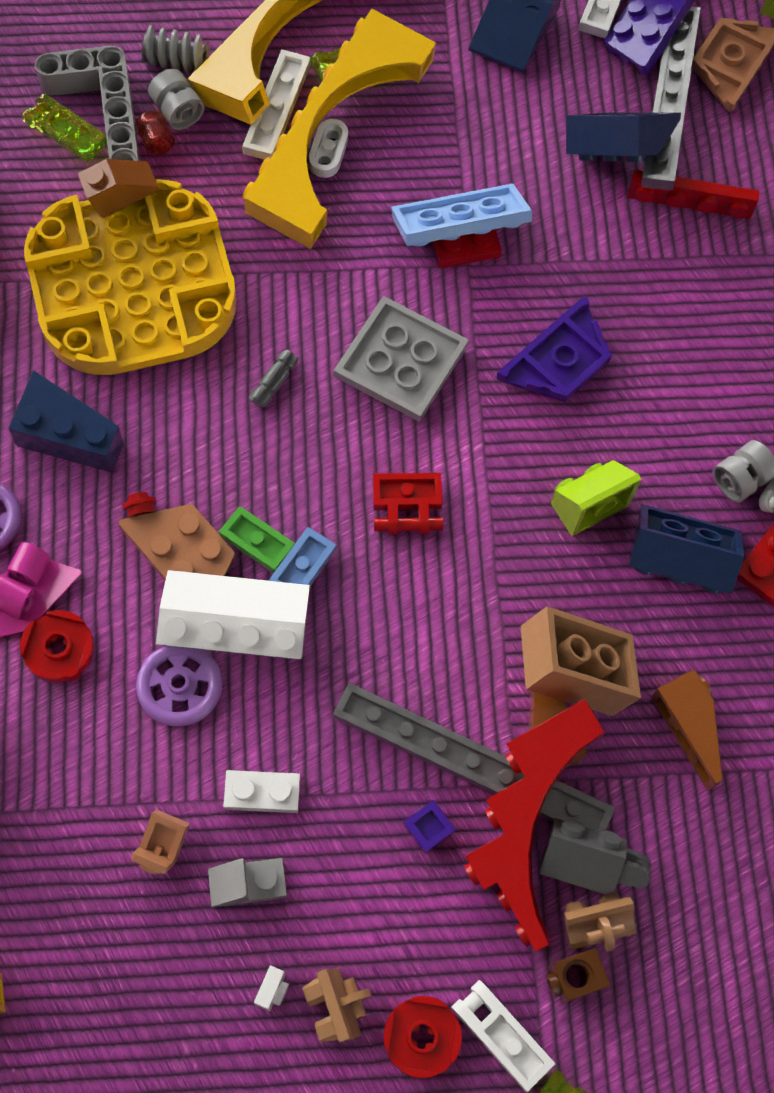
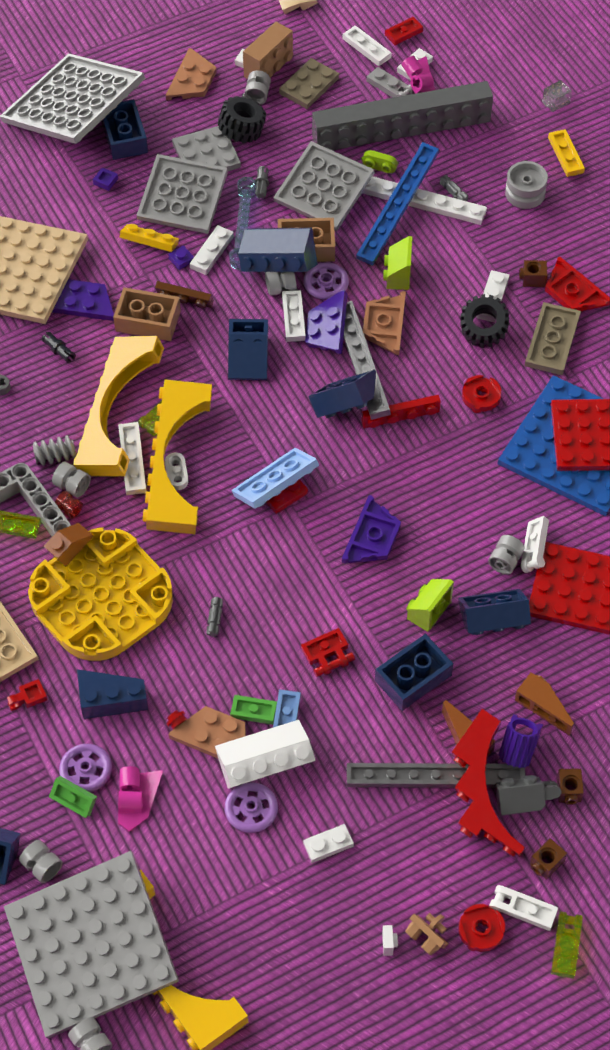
camera: 20 degrees left, 10 degrees down
red plate [20,610,95,683] -> none
nougat bracket [131,809,190,874] -> none
light grey slope [208,858,287,908] -> none
light grey plate [334,296,469,422] -> none
dark purple plate [403,800,456,854] -> none
medium nougat brick [521,606,641,716] -> none
medium nougat hips [564,892,637,952] -> none
none -> dark blue brick [375,633,453,711]
none -> dark purple piece [498,714,543,768]
none -> reddish brown brick [557,768,584,805]

